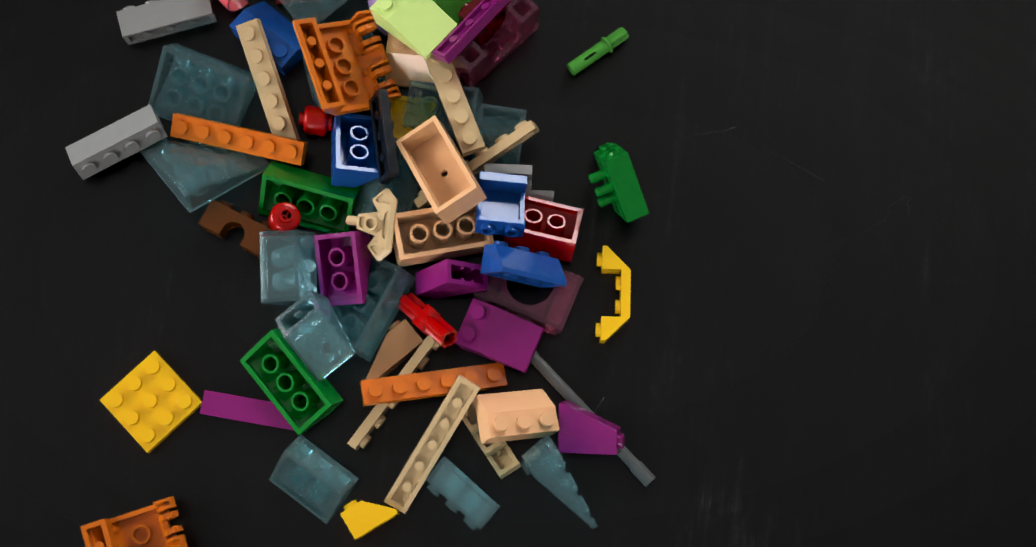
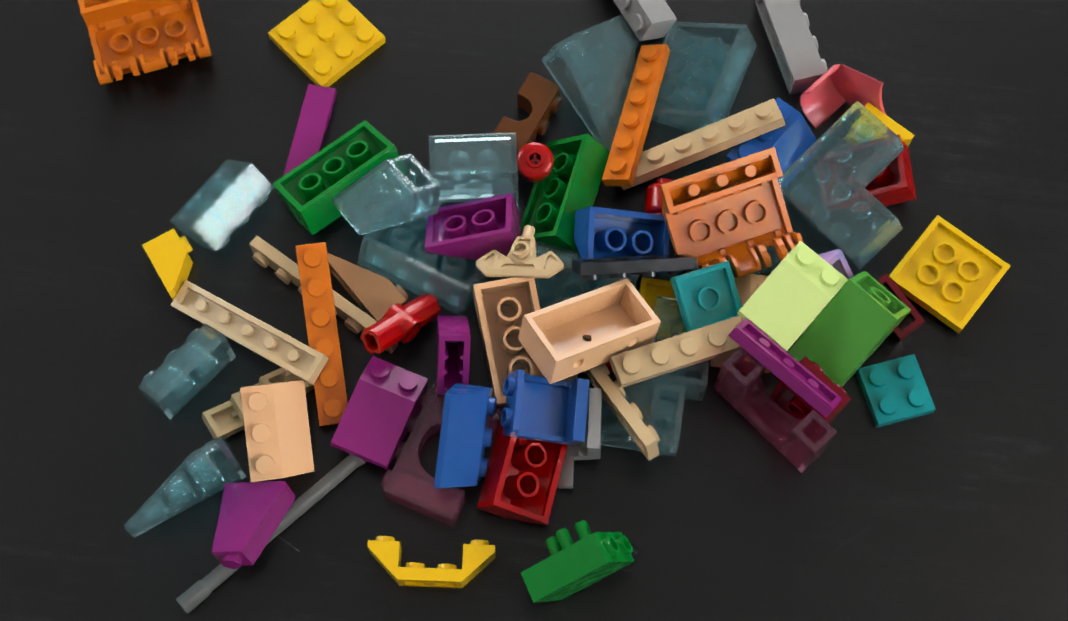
camera: 90 degrees right, 10 degrees down
bright green axle [567,27,629,75] -> none
none -> teal plate [670,260,742,332]

